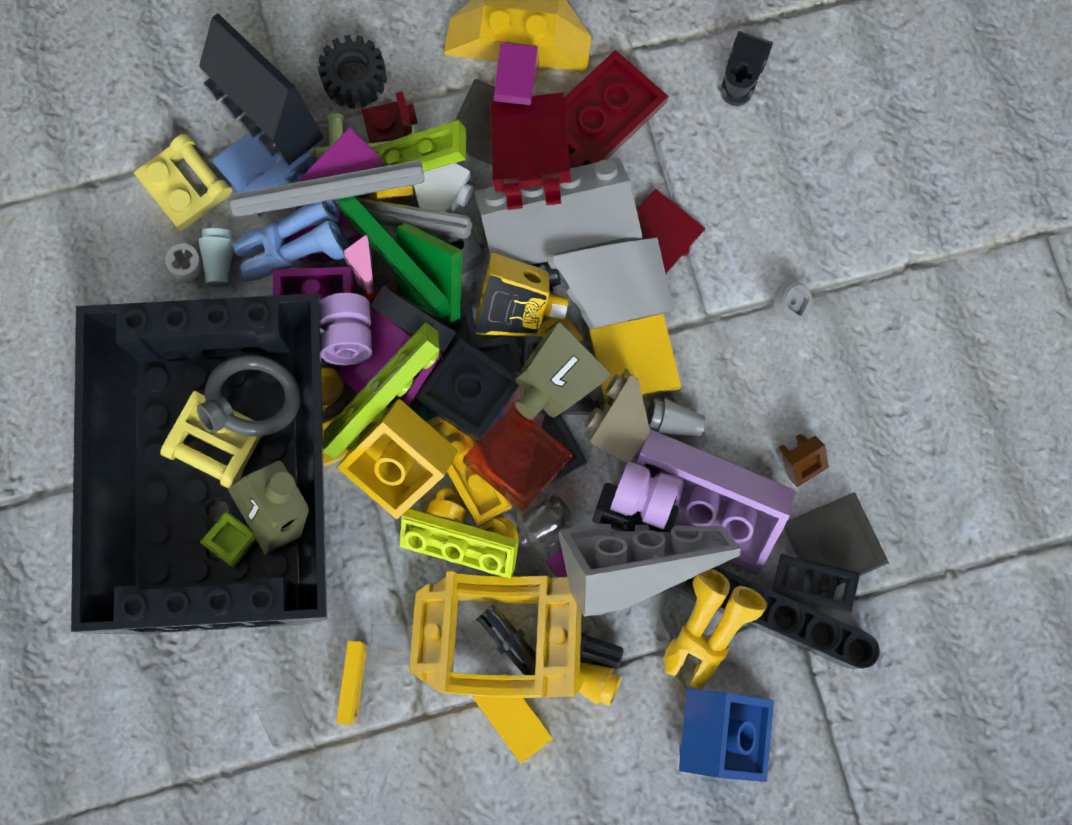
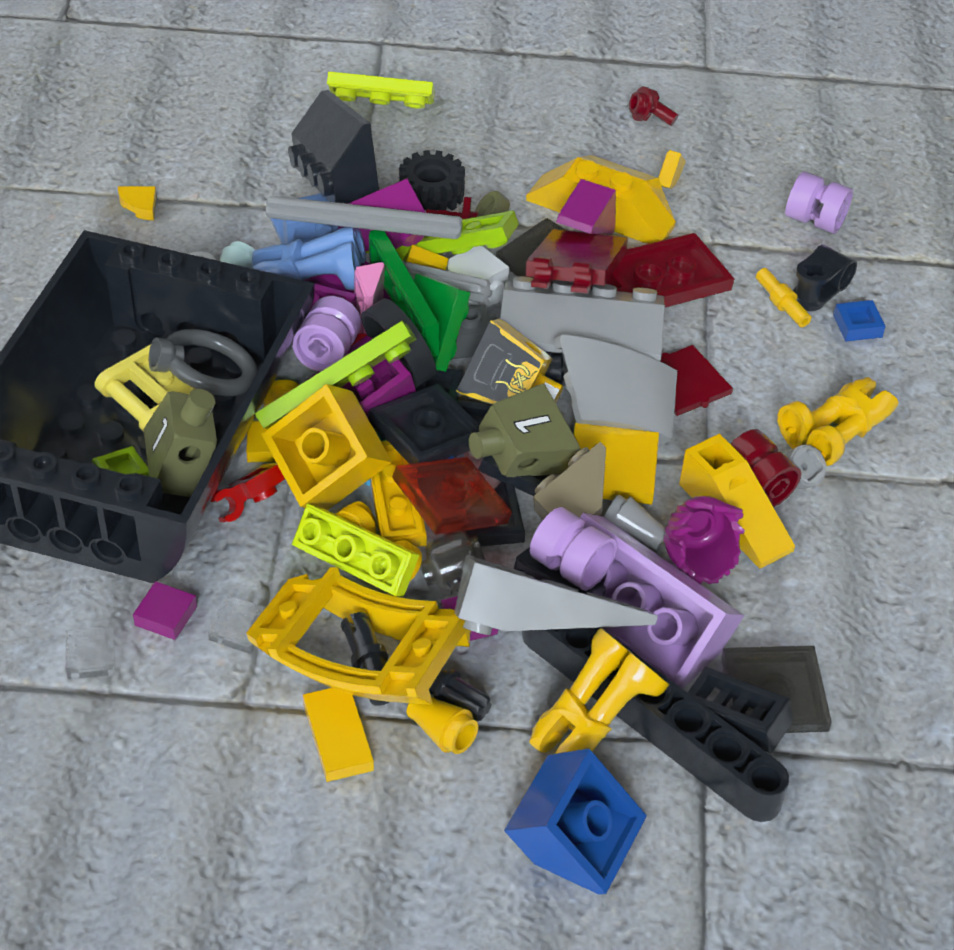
camera: 20 degrees right, 30 degrees down
light yellow plate [133,134,232,232] -> none
yellow tile [336,640,368,725] -> none
reddish brown tile [779,434,829,487] -> none
none -> yellow tile [118,186,157,221]
none -> magenta tile [133,581,197,640]
none -> red plate [210,463,285,522]
none -> olive tile [475,191,510,217]
none -> magenta hair [663,496,745,585]
none -> yellow slope [679,433,795,569]
none -> dark red wheel [730,429,802,507]
none -> yellow bar [755,268,812,327]
none -> yellow piece [777,377,899,466]
none -> blue tile [833,300,886,342]

